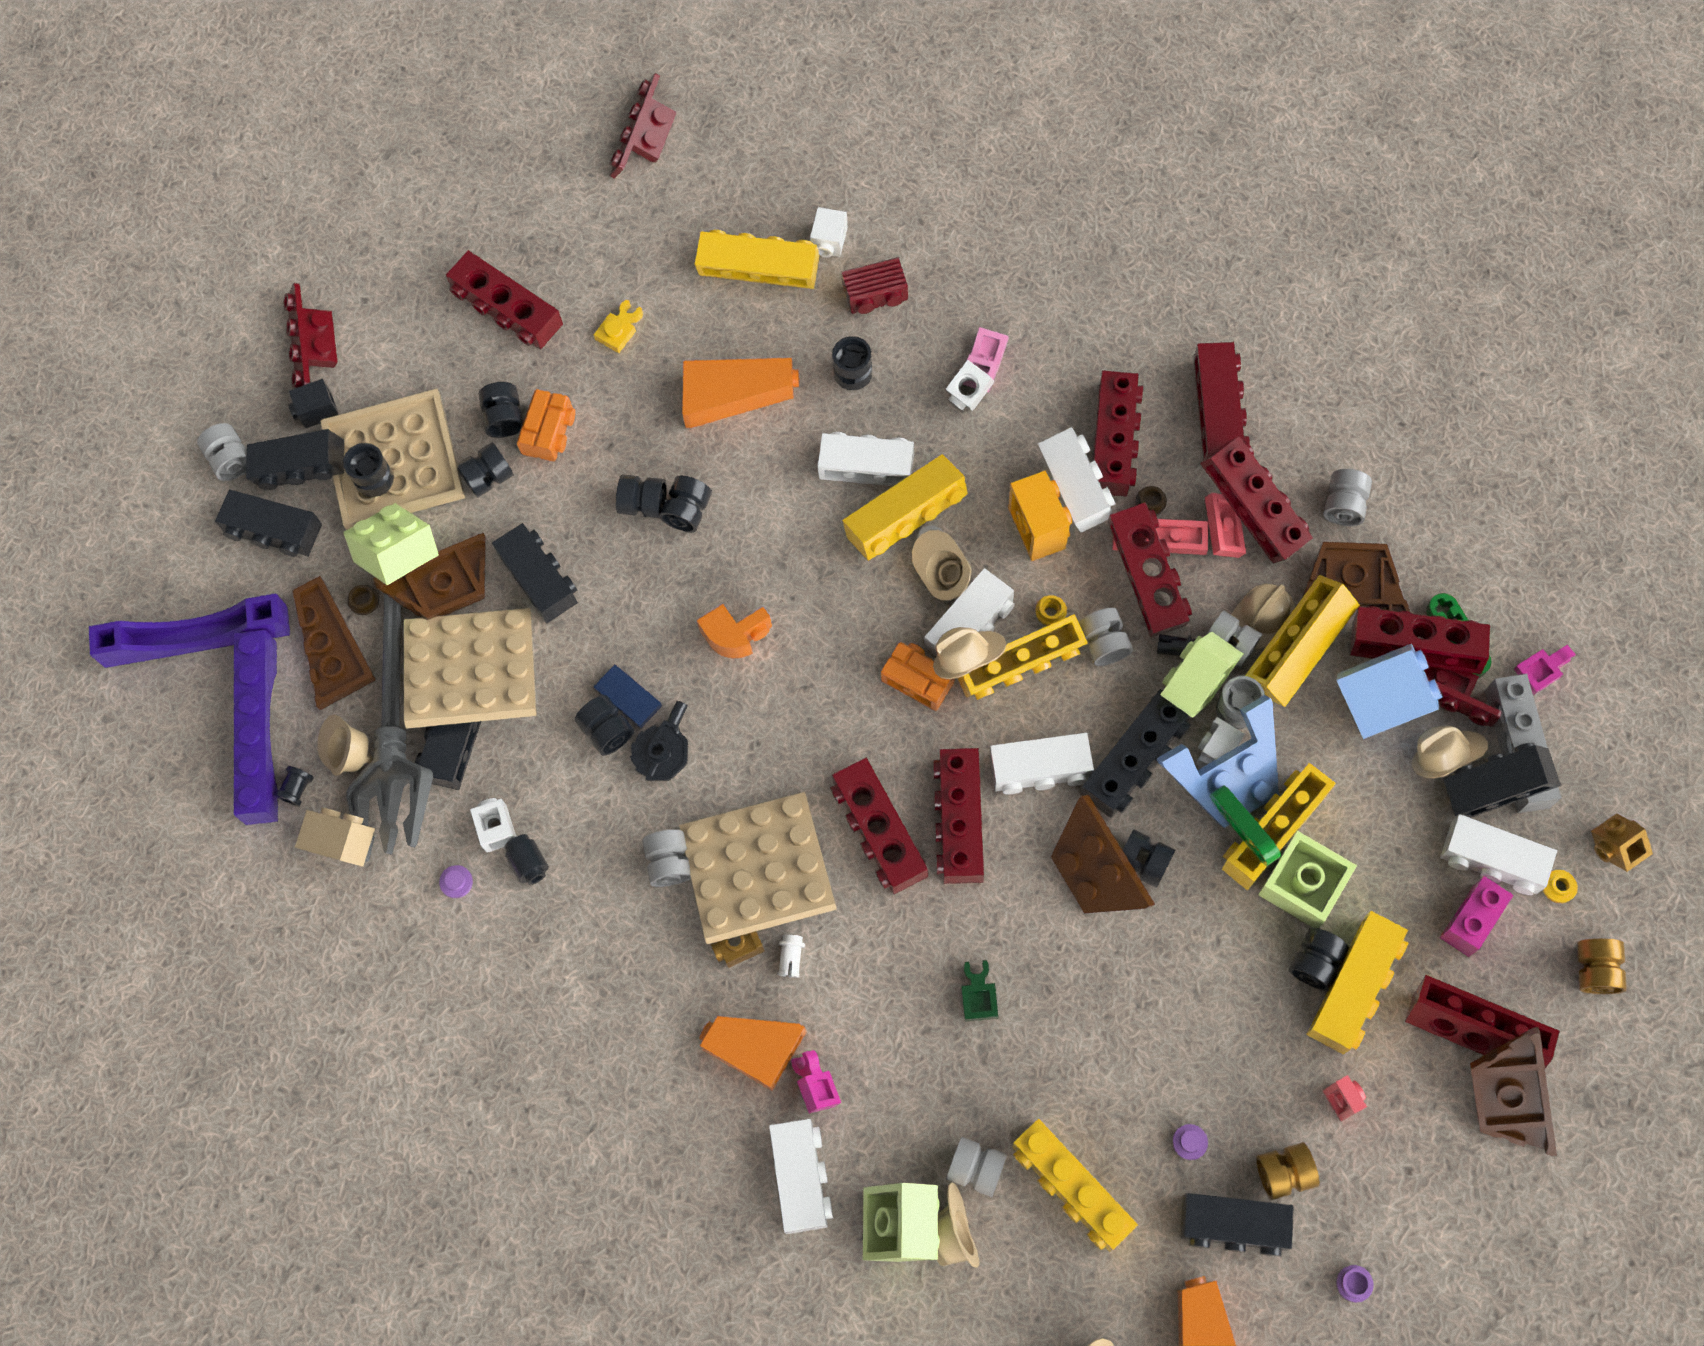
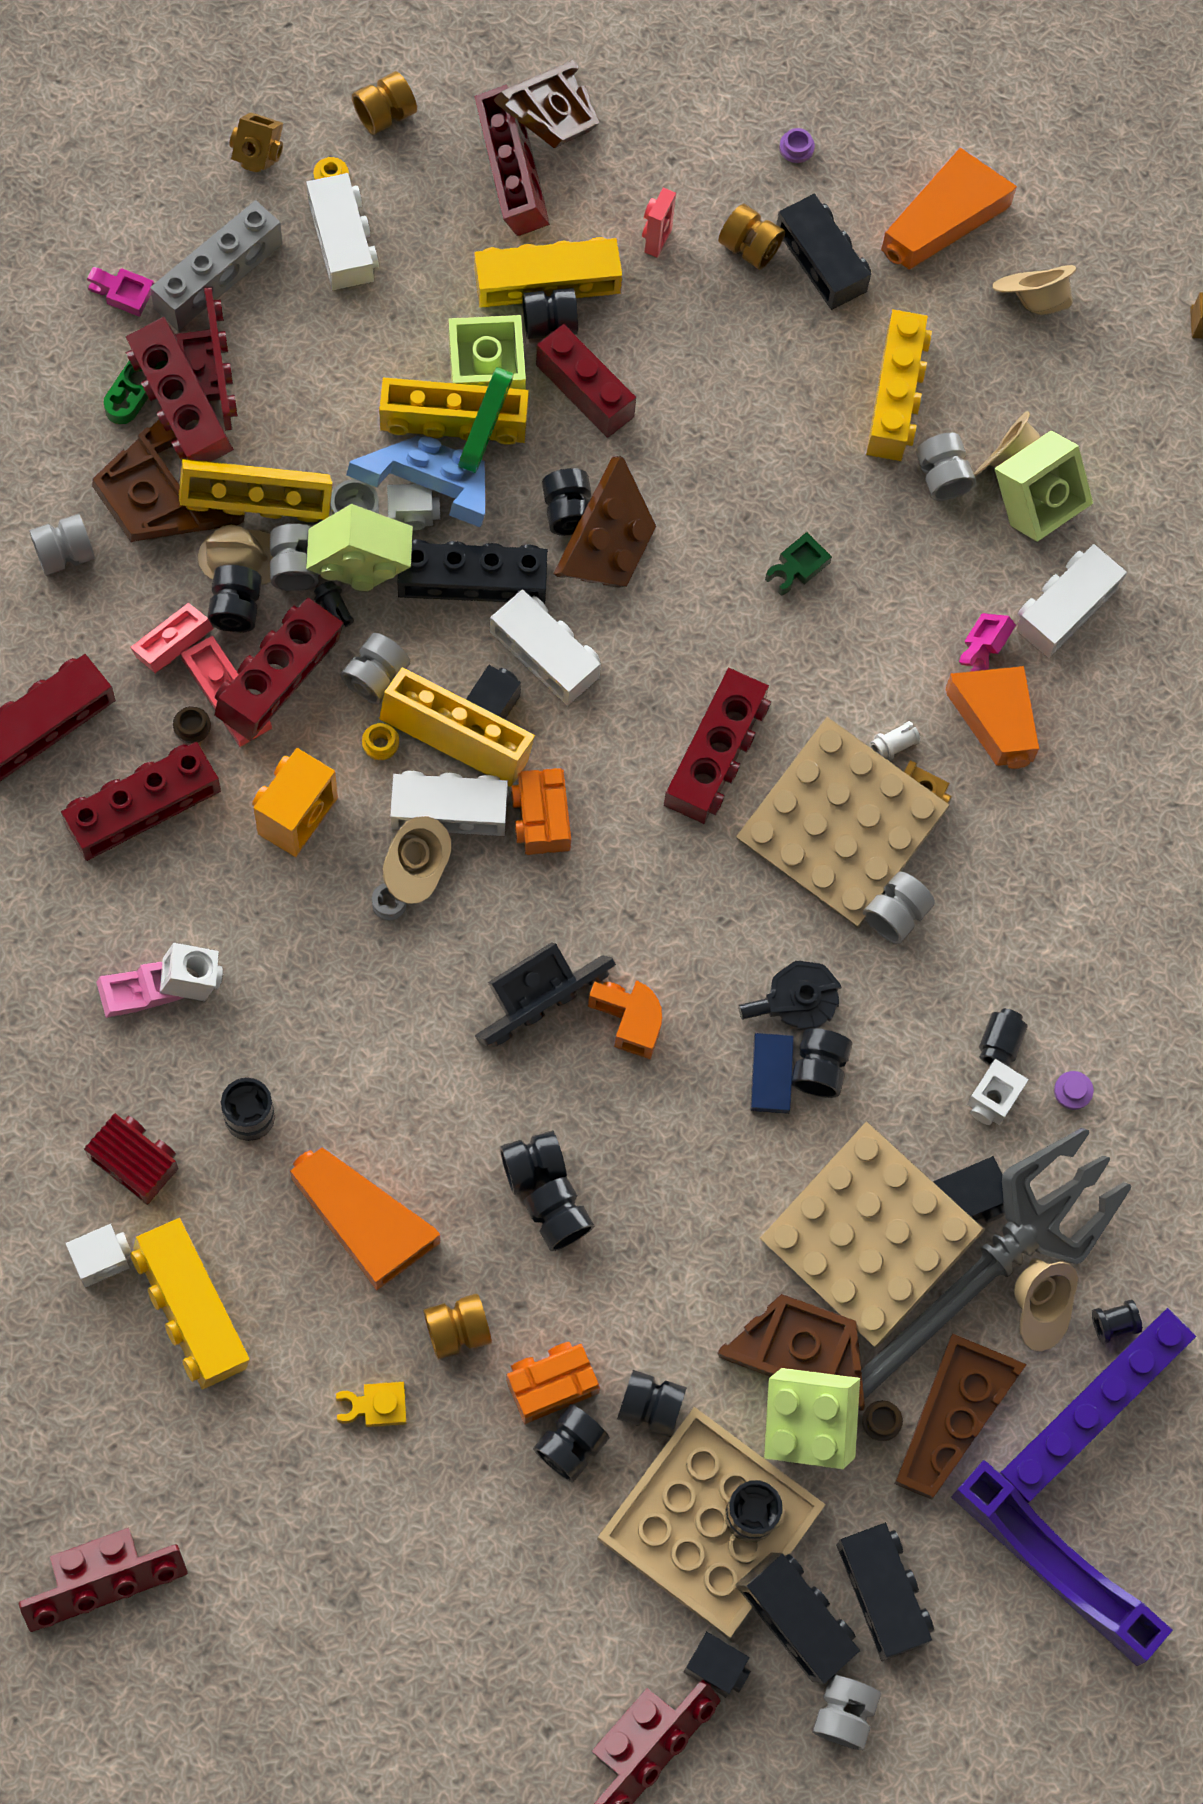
camera: 140 degrees left, 0 degrees up
tan brick [295,807,375,866] -> none
dark red brick [446,250,563,350] -> none
black brick [492,523,578,624] -> none
white brick [818,432,914,486] -> none
yellow brick [842,454,968,561] -> none
tan piece [933,627,1007,679] -> none
dark red brick [933,748,984,884] -> none
white brick [1038,427,1116,533] -> none
medium lavender plate [1173,1124,1208,1160] -> none
dark red brick [1200,436,1313,564] -> none
light blue brick [1336,643,1442,739] -> none
tan piece [1412,726,1488,779] -> none
dark pink brick [1440,876,1514,957] -> none
black brick [1443,742,1561,818] -> none
none -> black wheel [207,565,262,633]
none -> pearl gold wheel [423,1293,492,1360]
none -> black brick [466,665,521,719]
none -> black bracket [475,942,616,1047]
none -> dark red brick [536,324,636,438]

